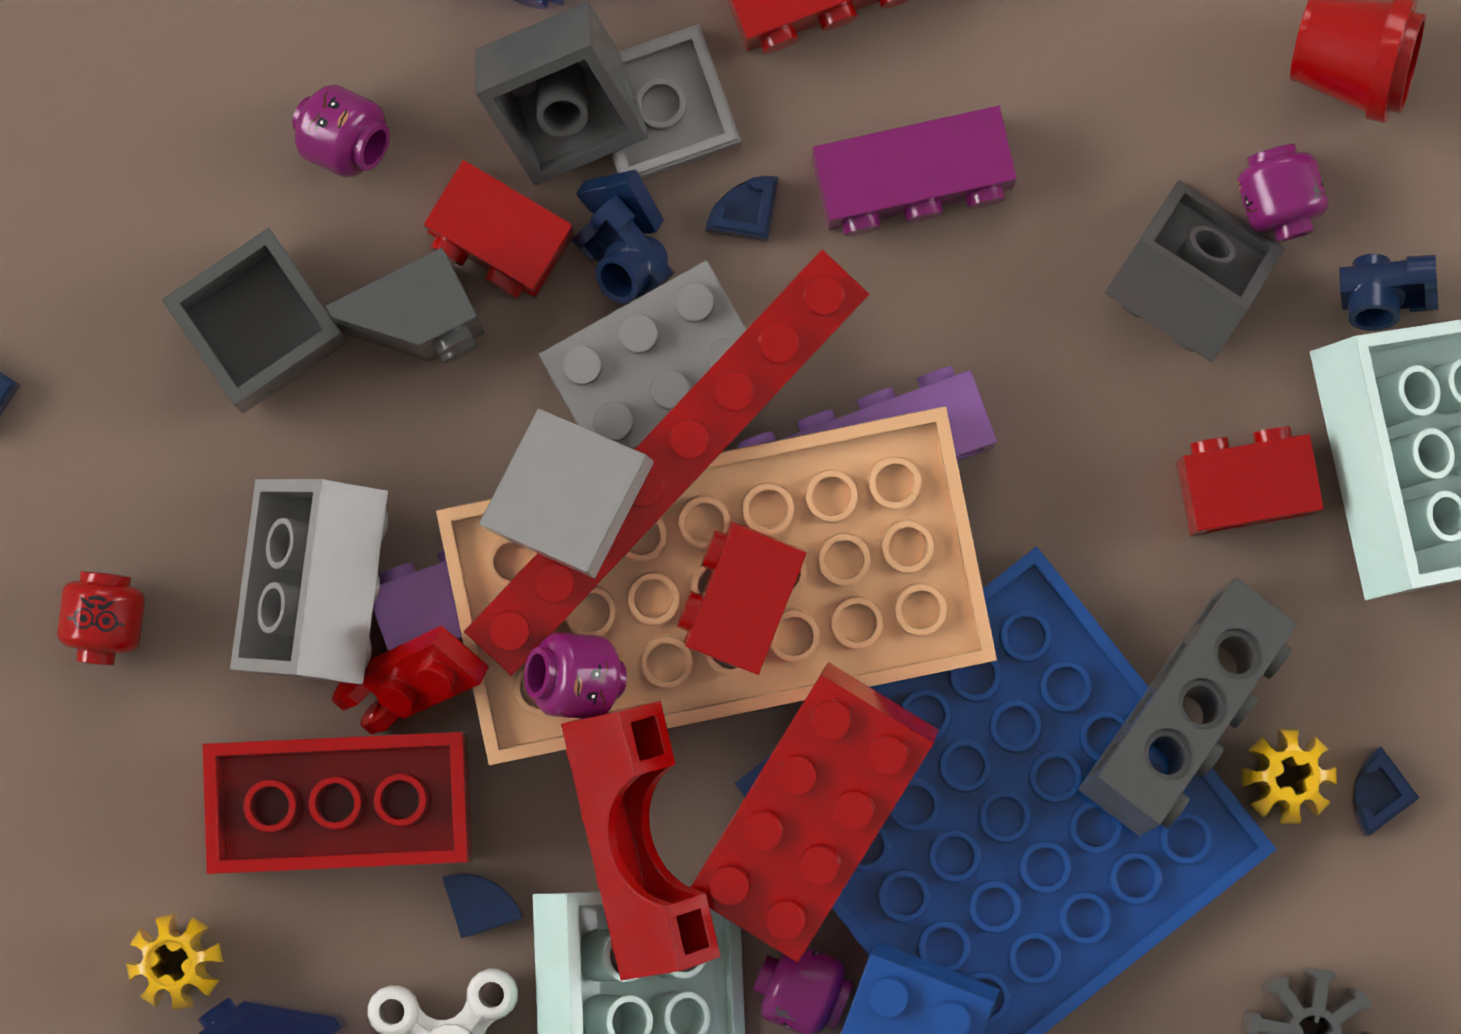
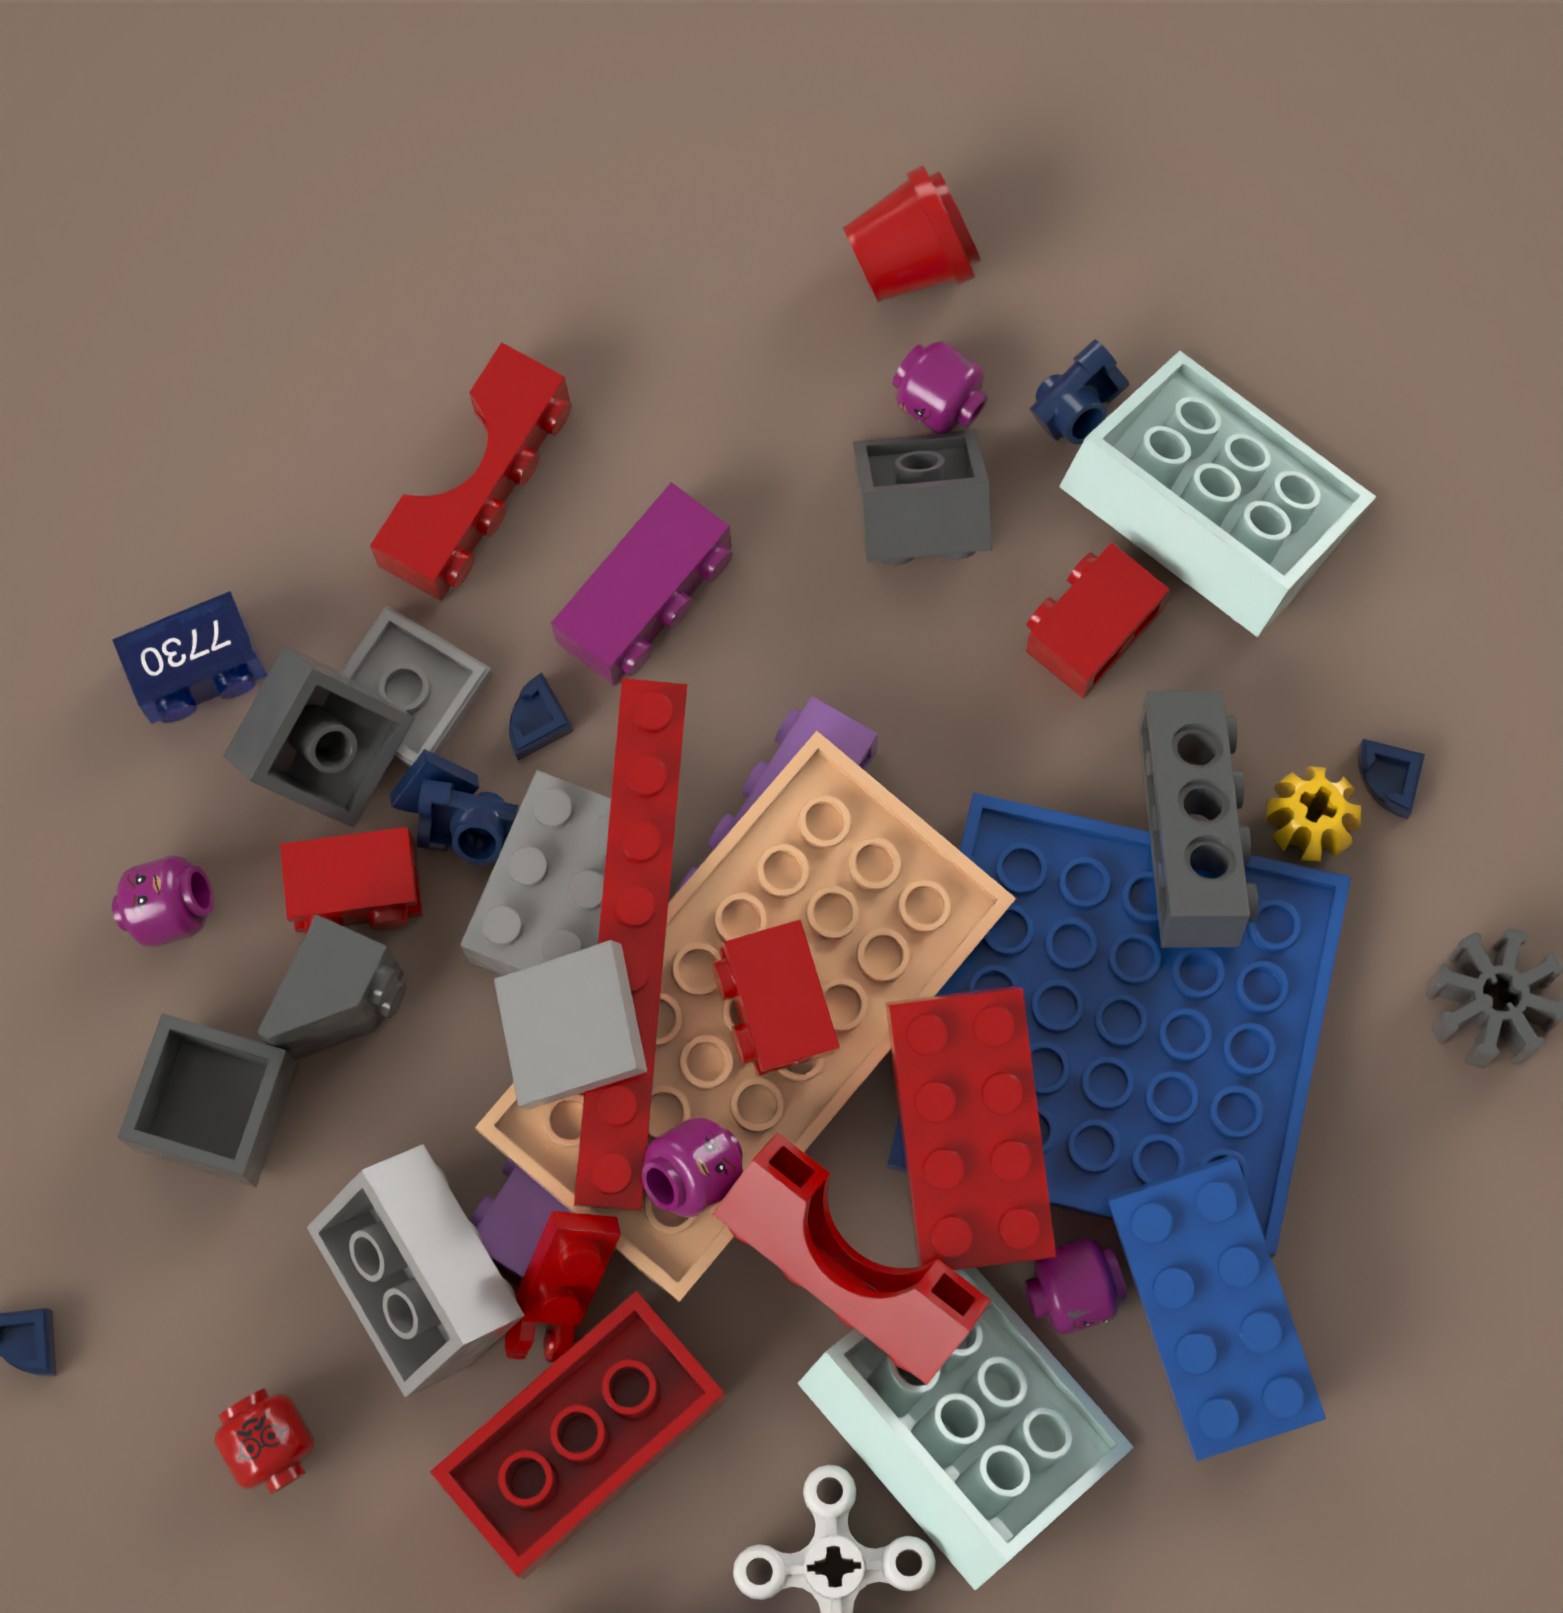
camera: 35 degrees left, 10 degrees down
dark blue tile [442,874,523,938] -> none

